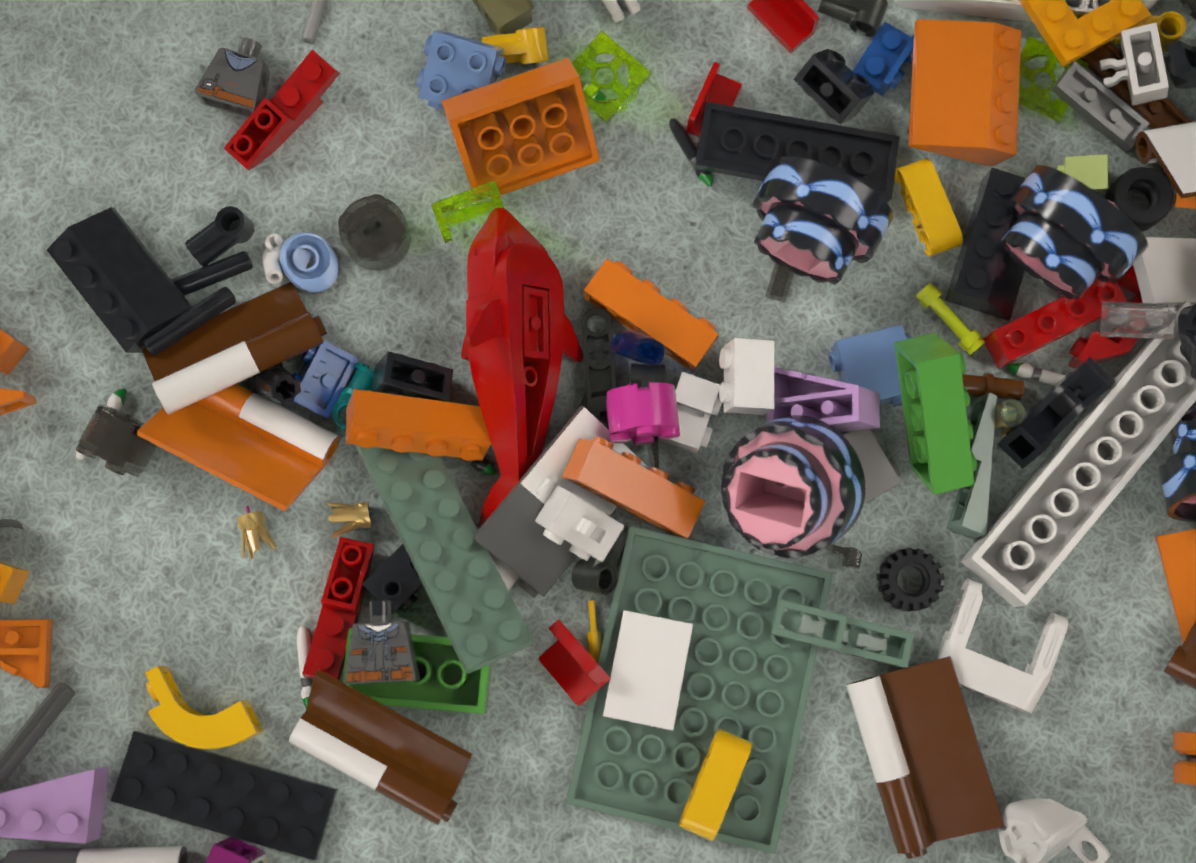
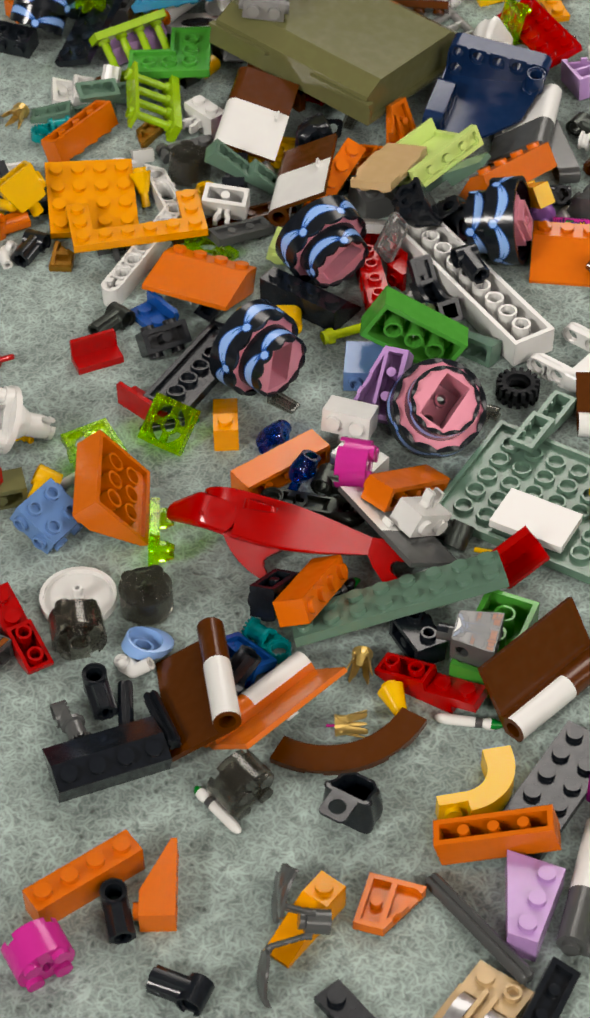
camera: 70 degrees left, 35 degrees down
none -> white piece [39,566,117,630]
none -> clear smoke brick [48,599,107,661]
none -> dark grey connector [50,700,91,741]
none -> clear neon green piece [137,392,201,456]
none -> light orange slope [213,398,239,451]
none -> clear blue piece [256,420,292,454]
none -> reddish brown tile [270,707,427,775]
none -> black piece [319,772,383,834]
none -> yellow cone [377,680,407,716]
none -> orange brick [433,804,561,866]
none -> black piece [450,243,490,284]

